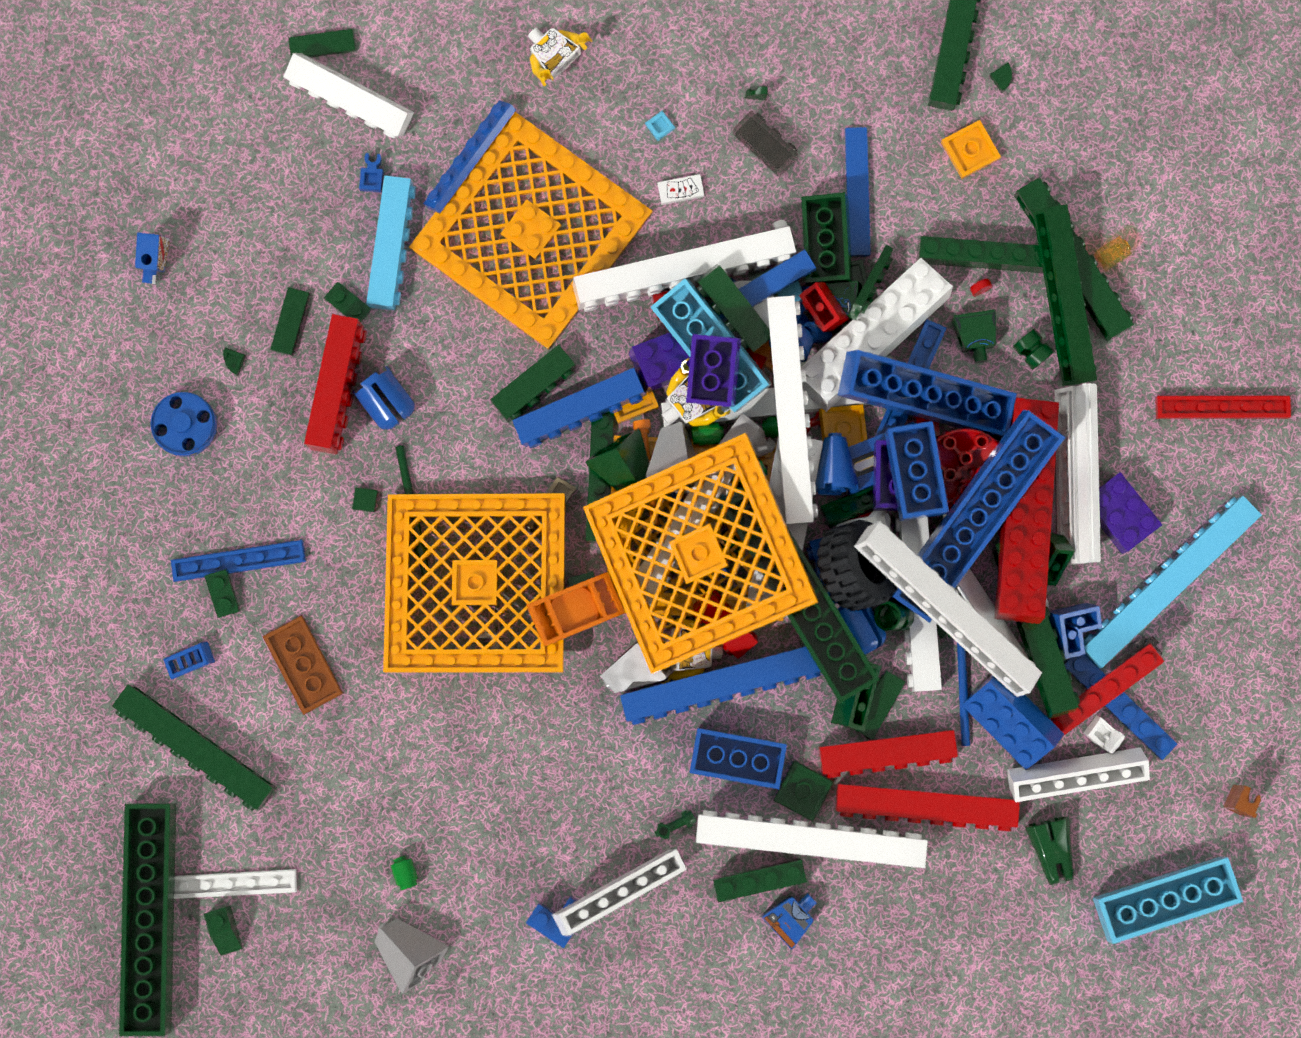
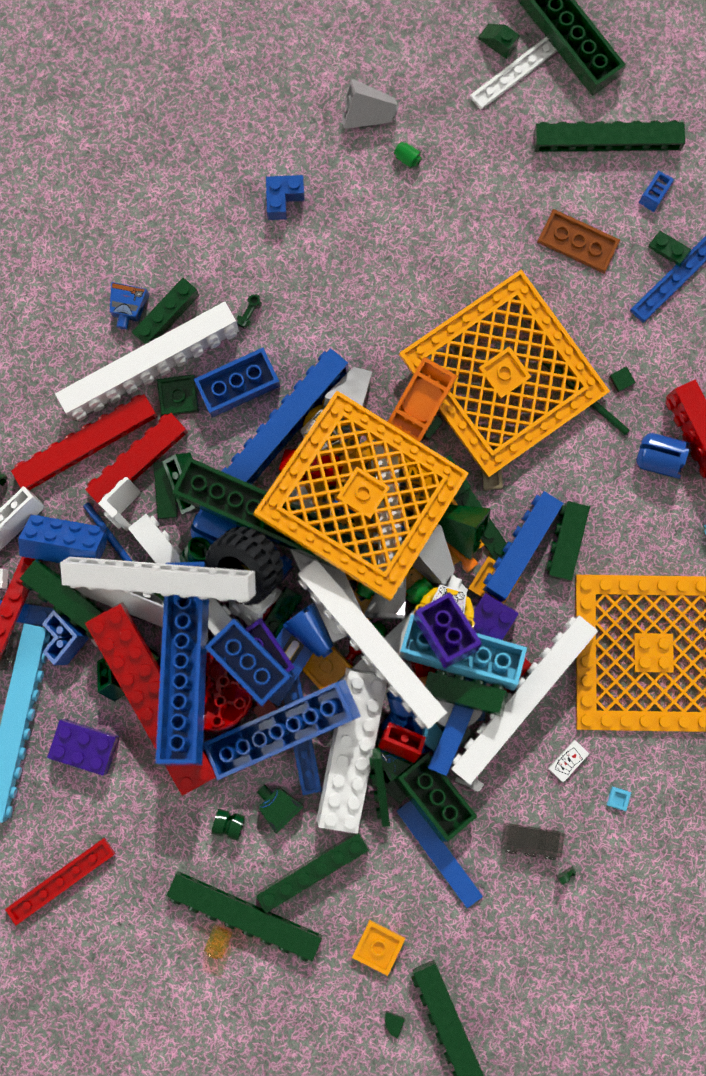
camera: 140 degrees right, 0 degrees up
white brick [552,849,687,936] -> none
red tile [970,278,993,297] -> none
dark green brick [1033,204,1097,386] -> none
white plate [1054,383,1101,565] -> none
none -> white bracket [98,477,141,531]

